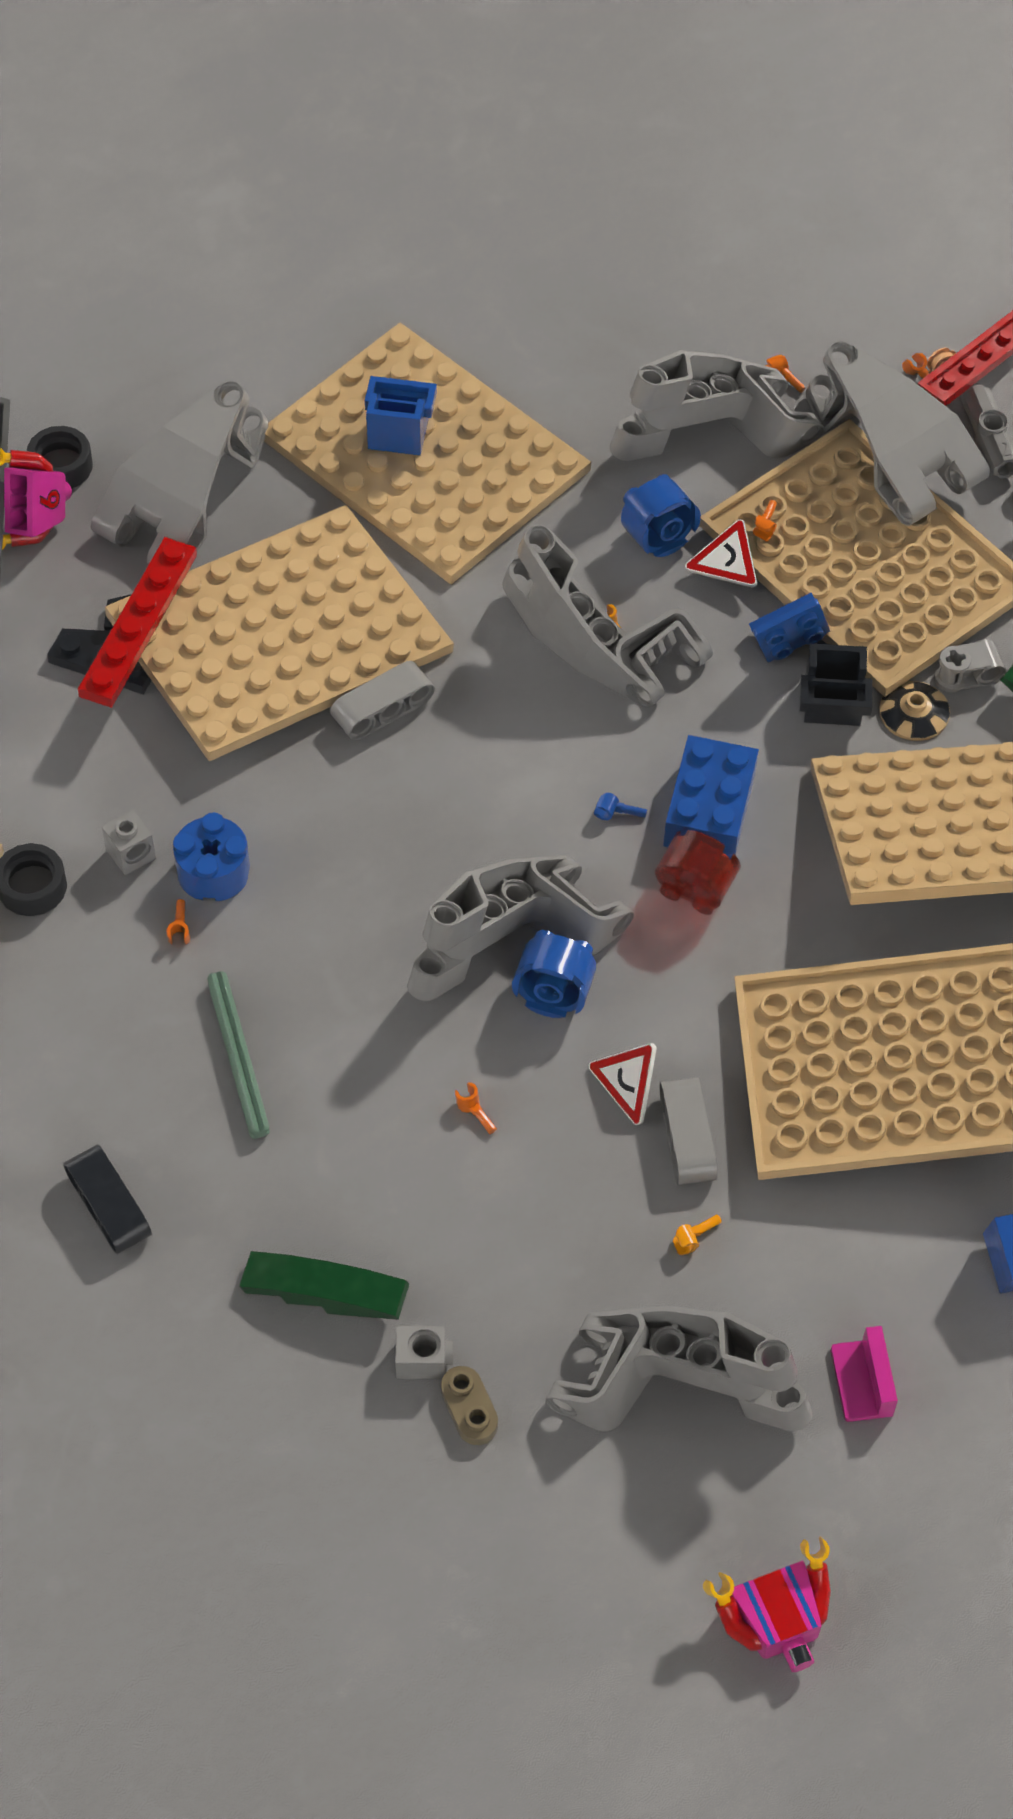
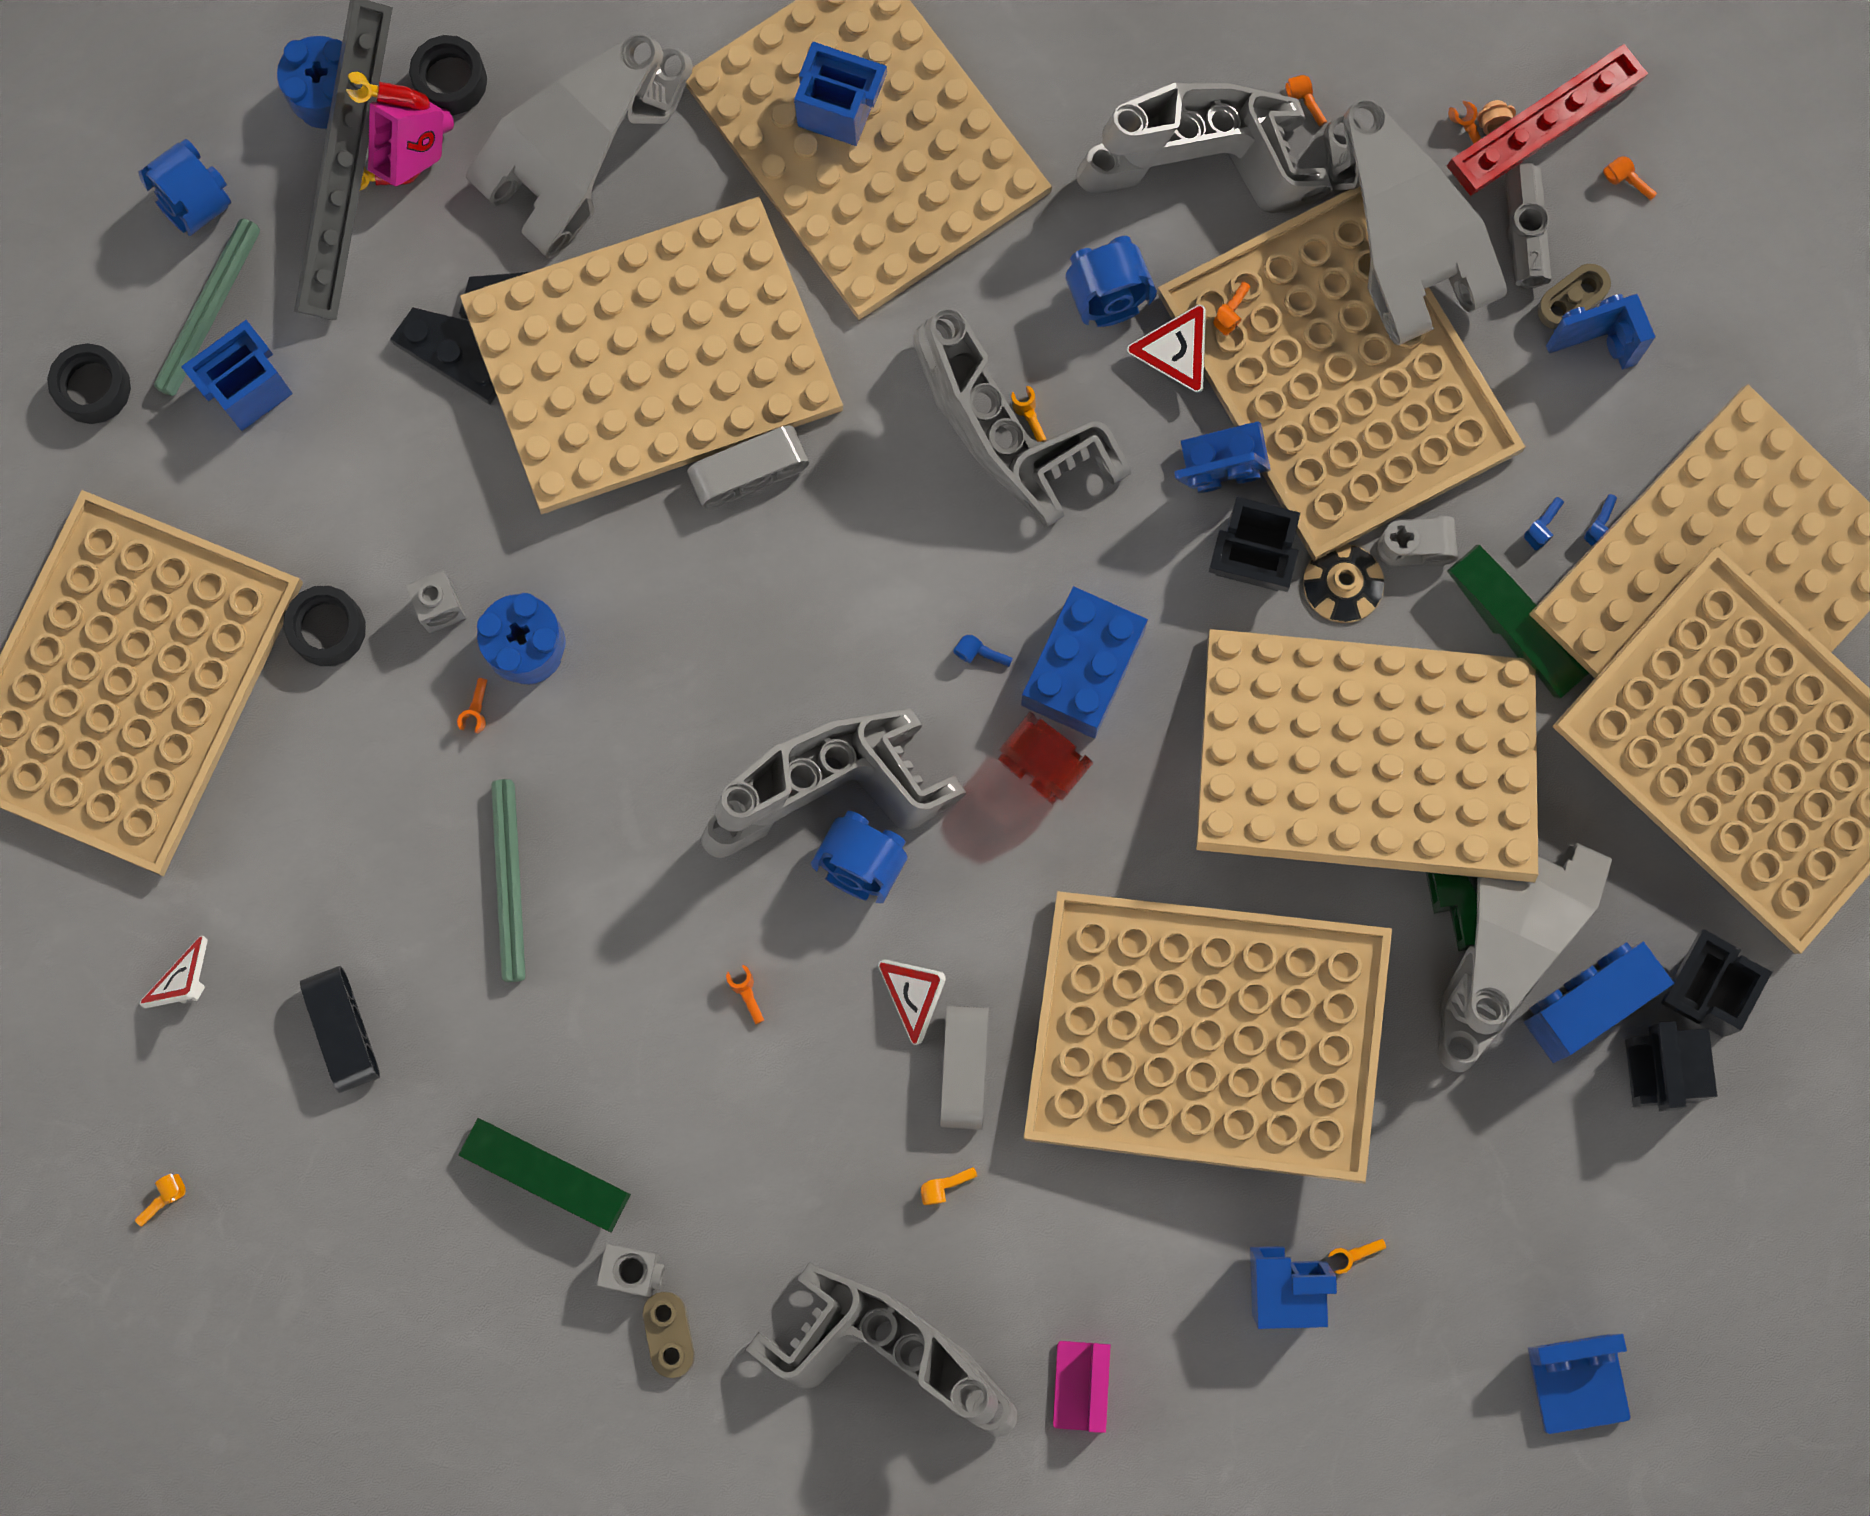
camera: 15 degrees right, 20 degrees up
red plate [78,537,197,708] -> none

